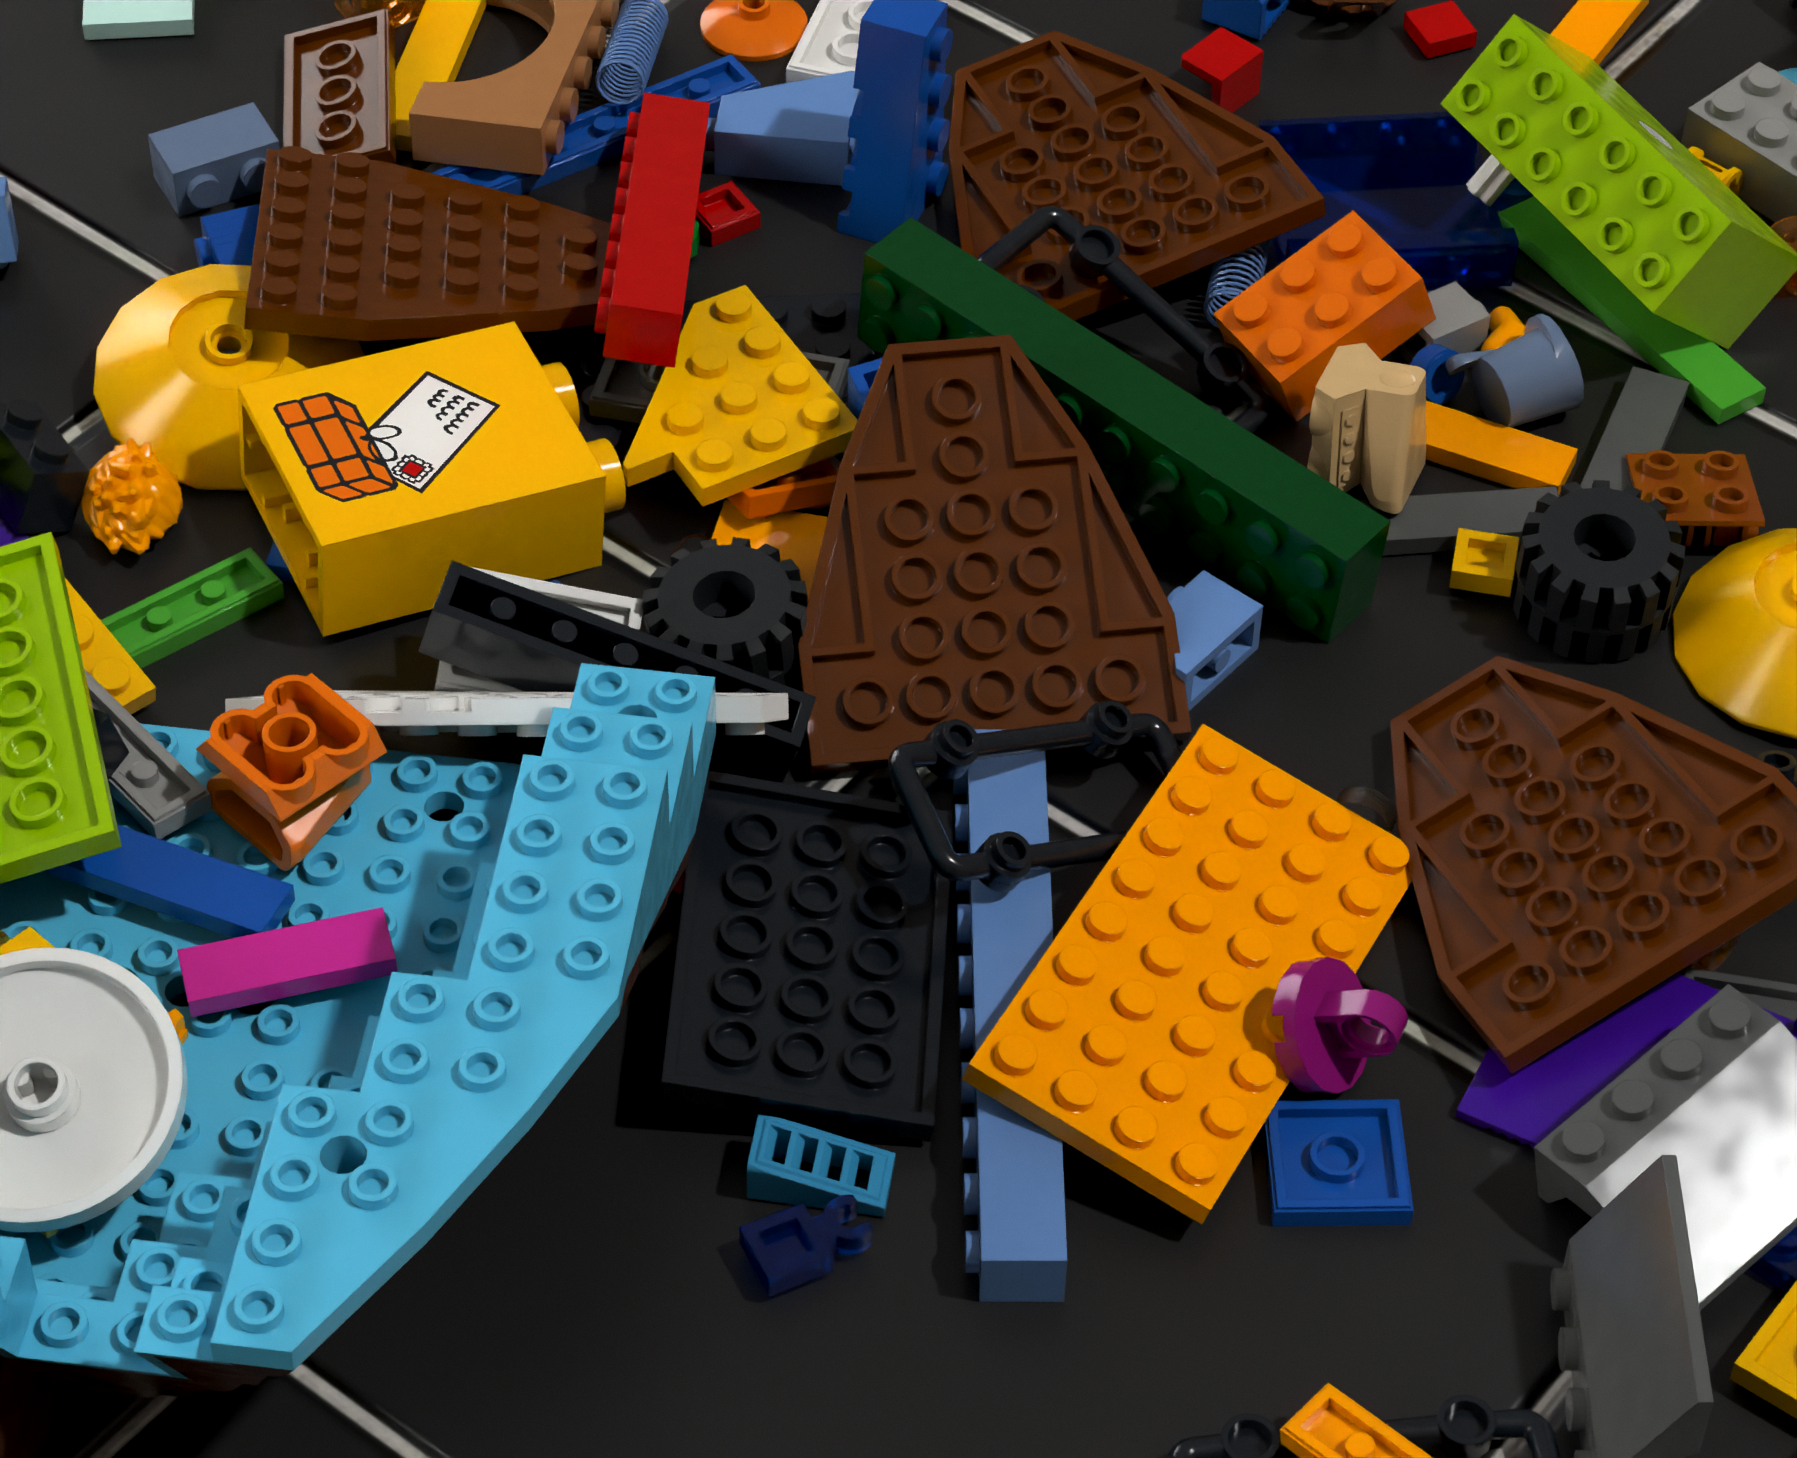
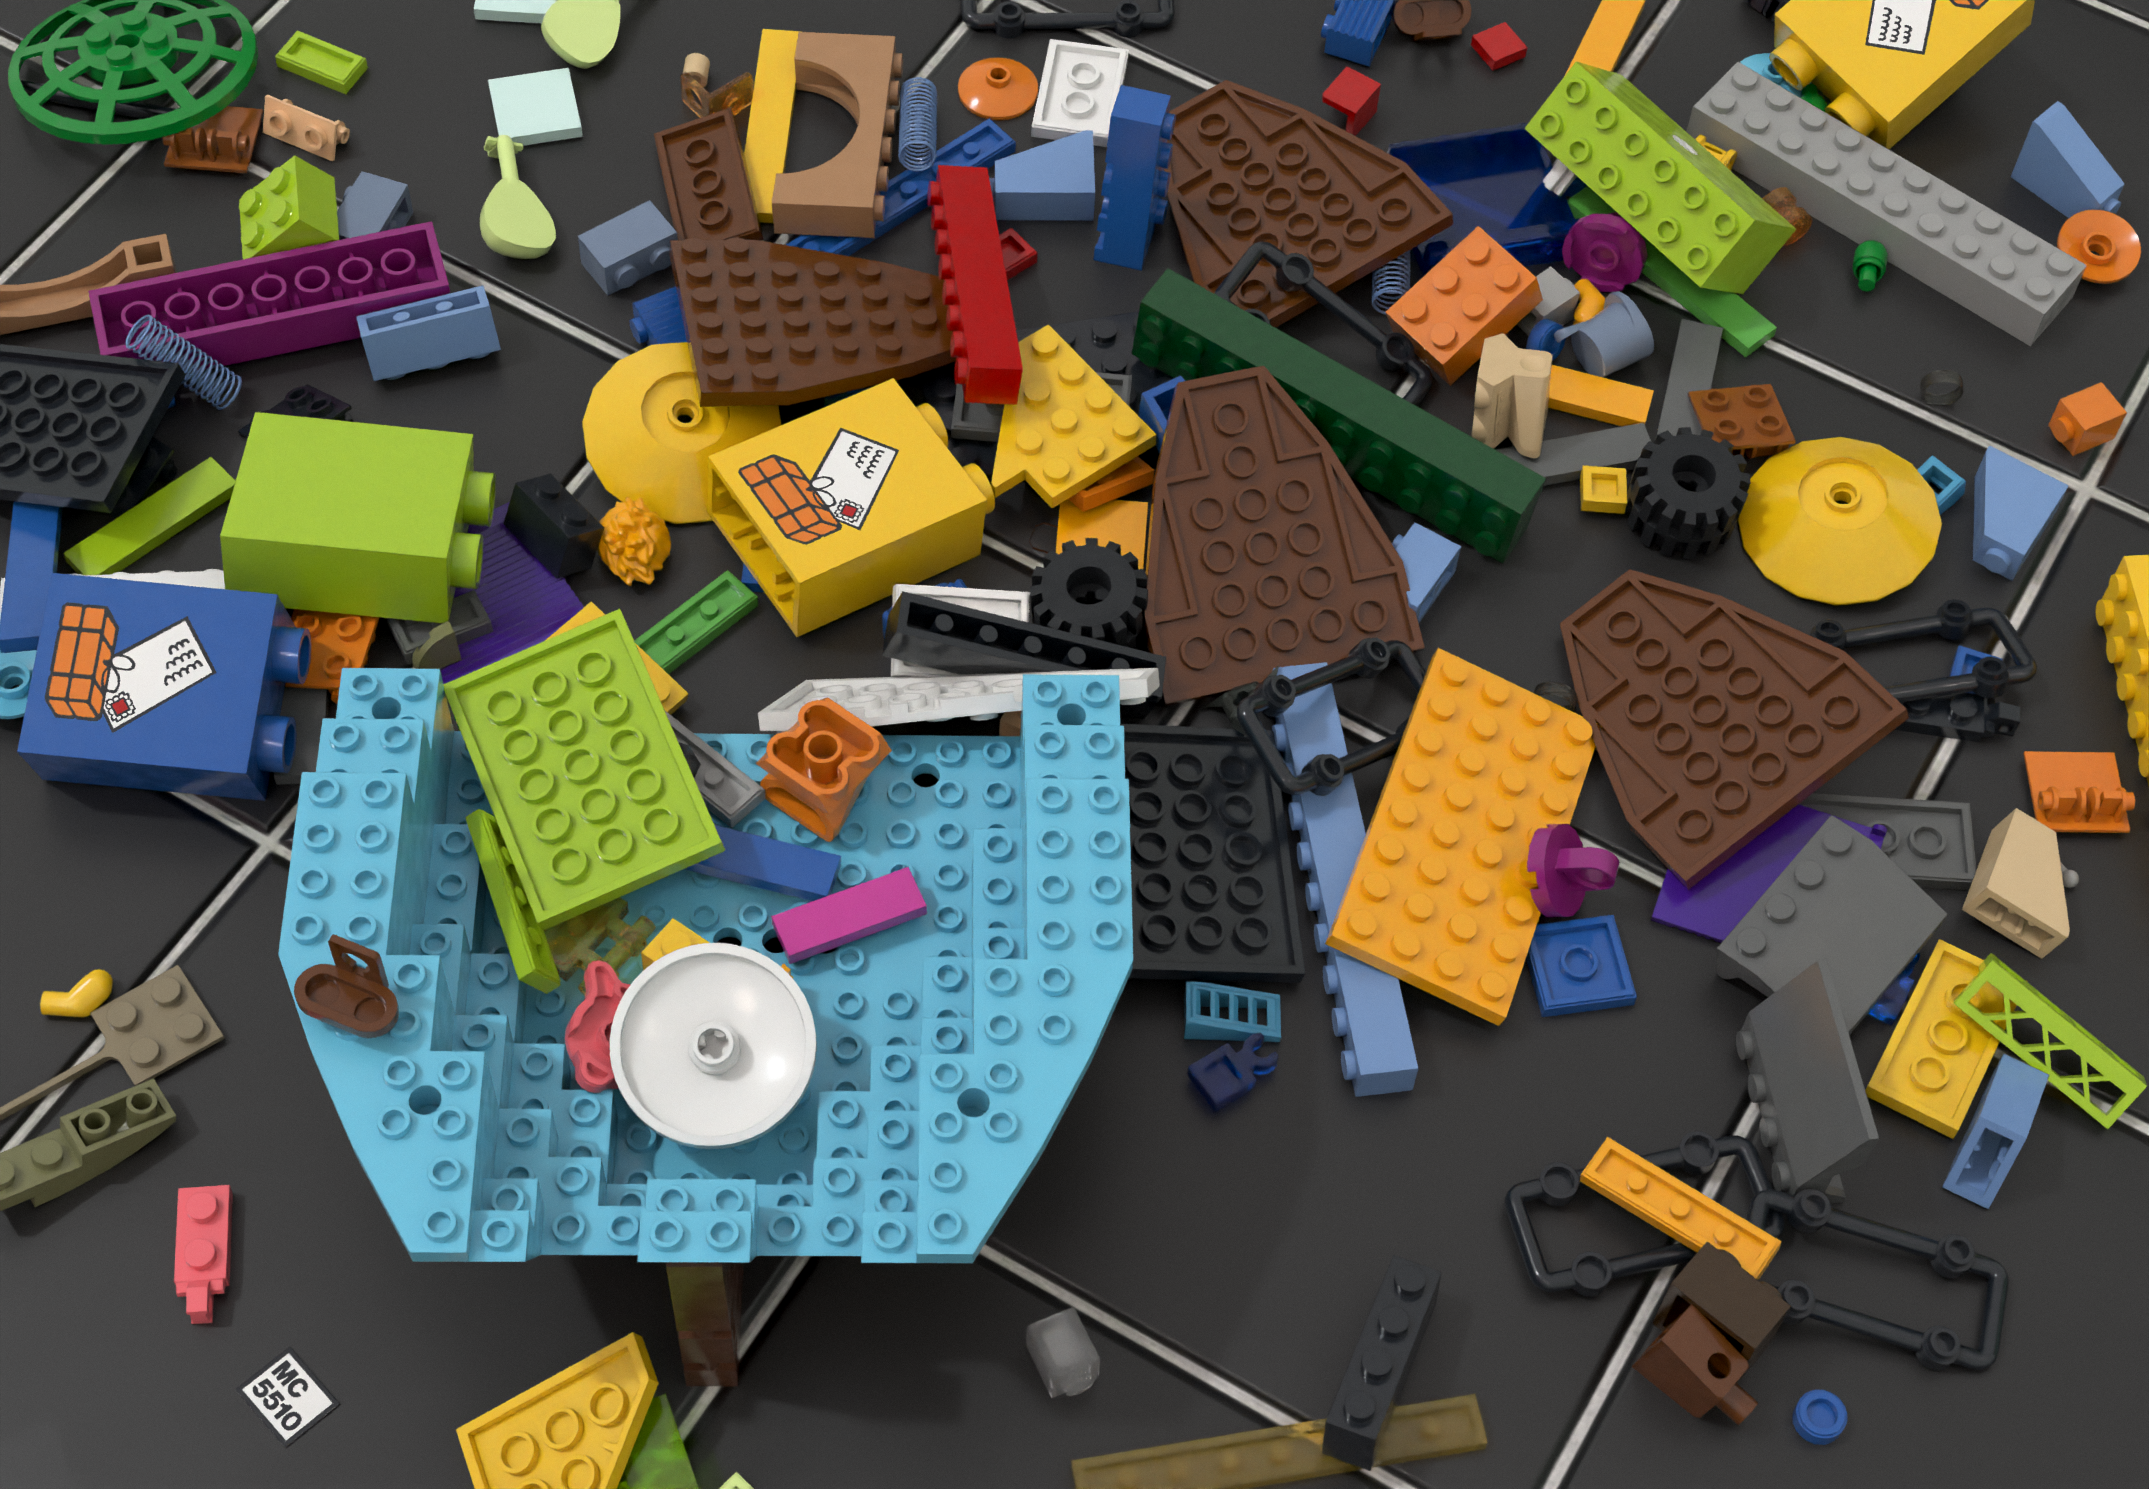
camera: 10 degrees left, 10 degrees up
none -> yellowish green piece [480,135,556,259]
none -> magenta tile [1562,212,1648,292]

